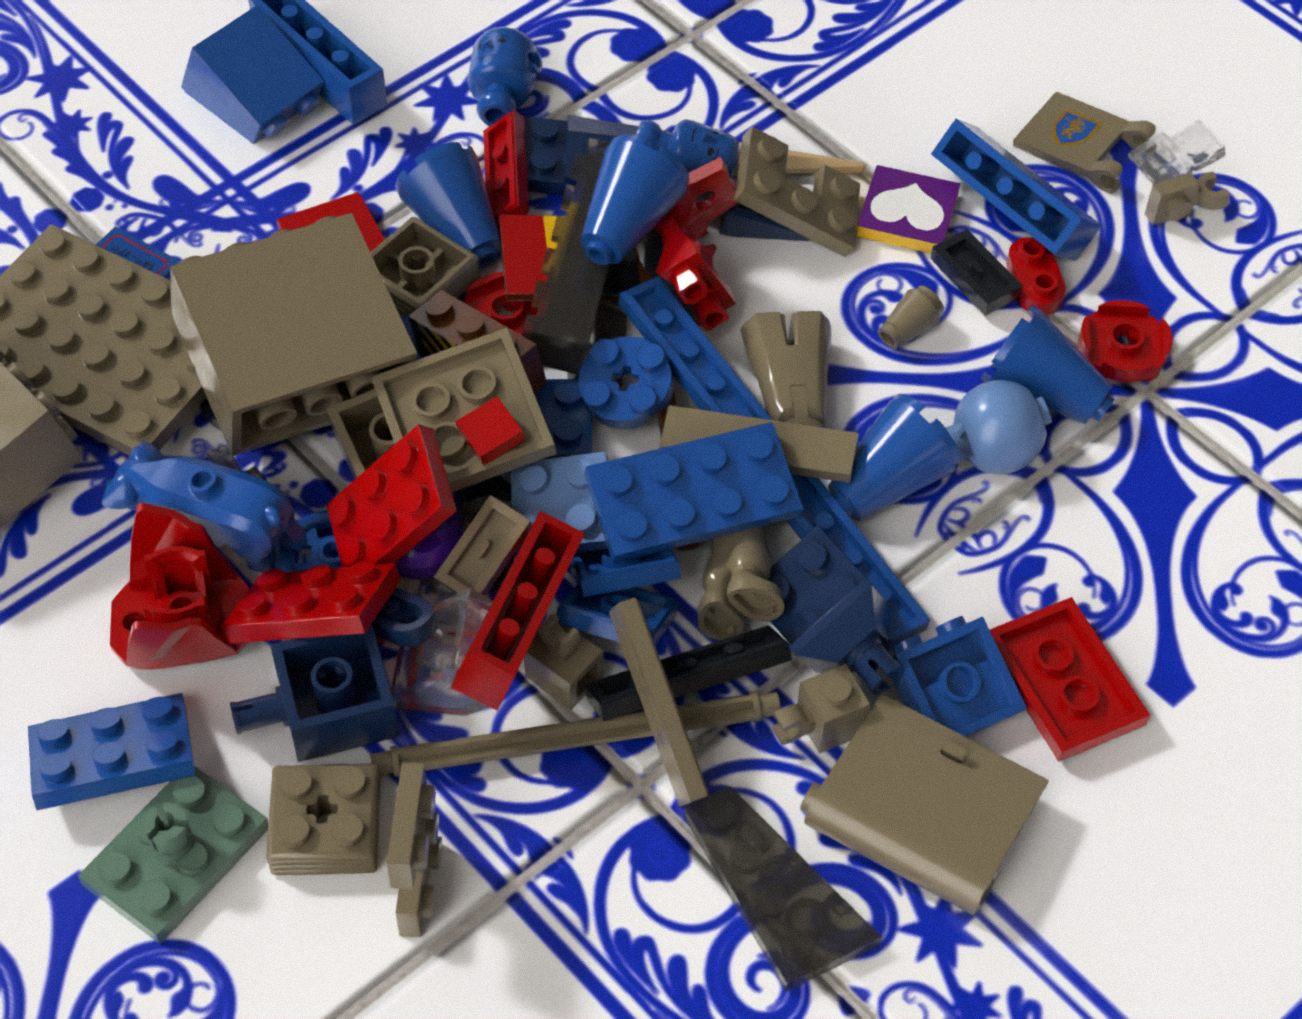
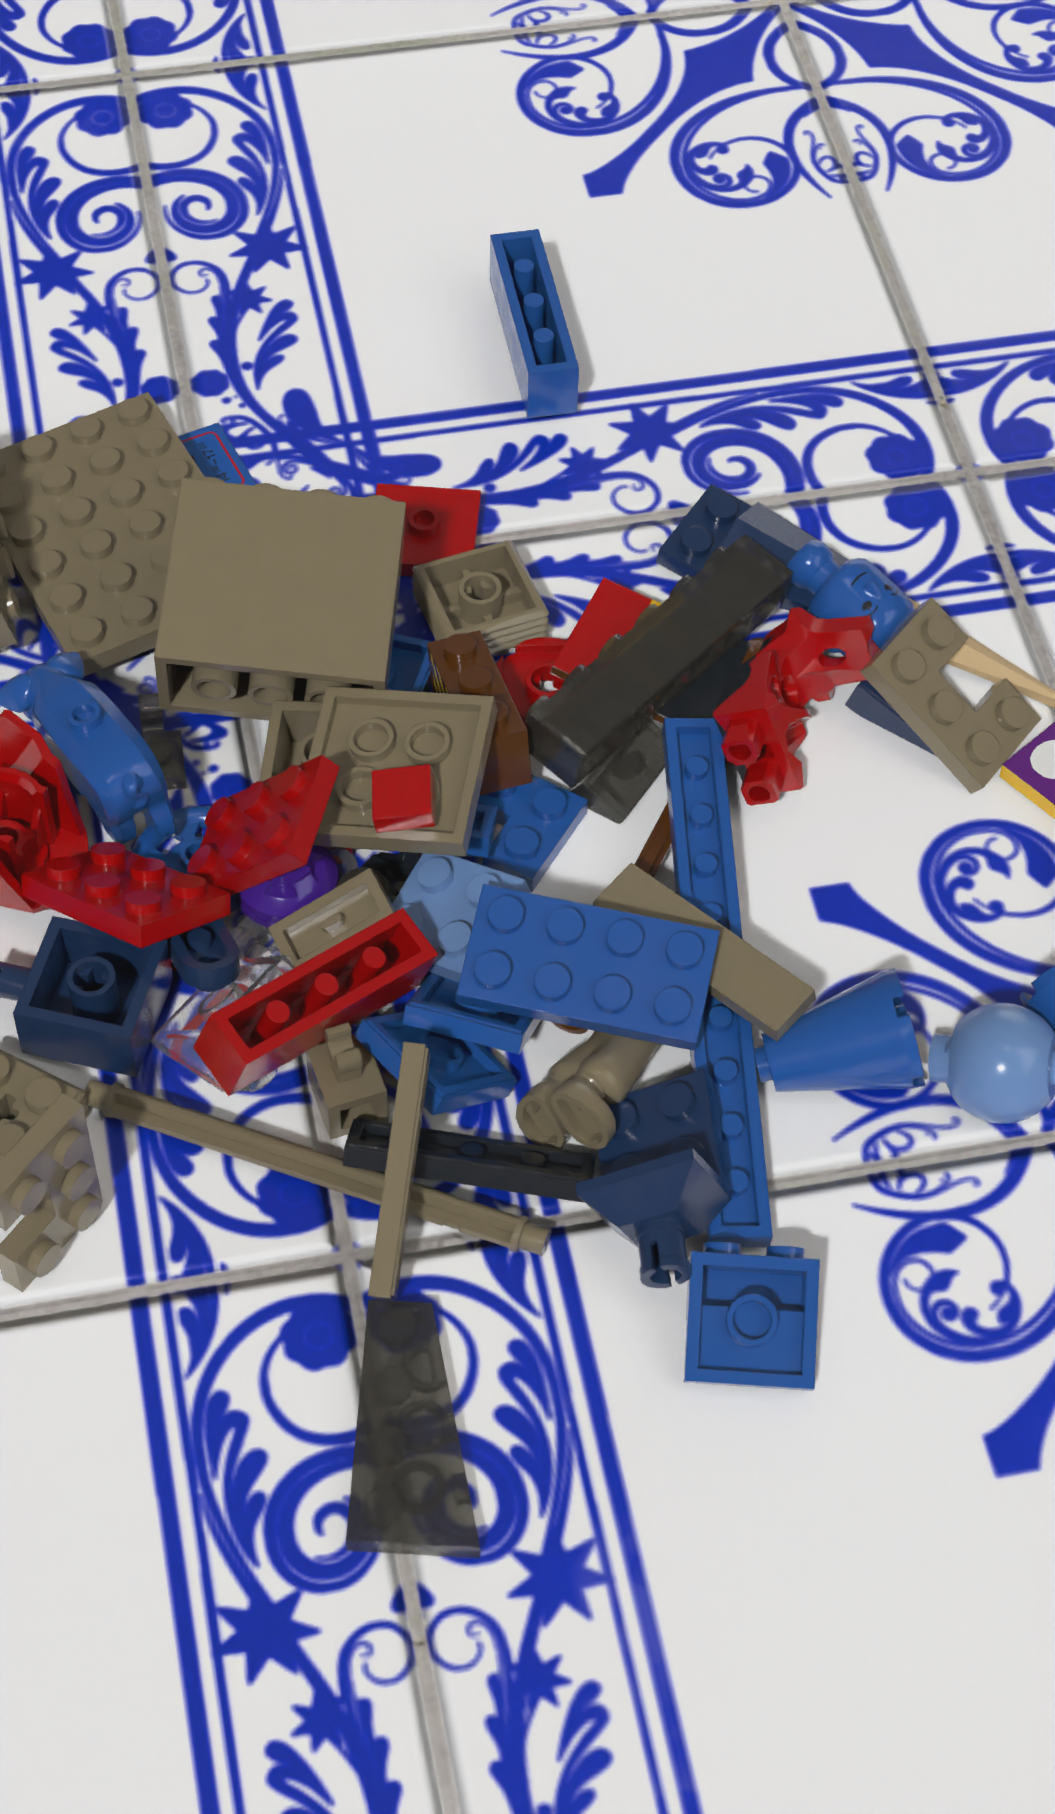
camera: 30 degrees right, 0 degrees up
blue slope [181,5,324,144] -> none
blue cone [395,142,501,269] -> none
blue piece [466,27,543,126] -> none
red tile [483,110,529,231] -> none
blue plate [579,336,674,429] -> none
blue cone [580,134,689,265] -> none
dark tan piece [740,311,832,428] -> none
dark tan brick [772,664,870,754] -> none
dark tan door [800,693,1049,916] -> none
dark tan cone [877,285,944,350] -> none
red plate [989,597,1150,762] -> none

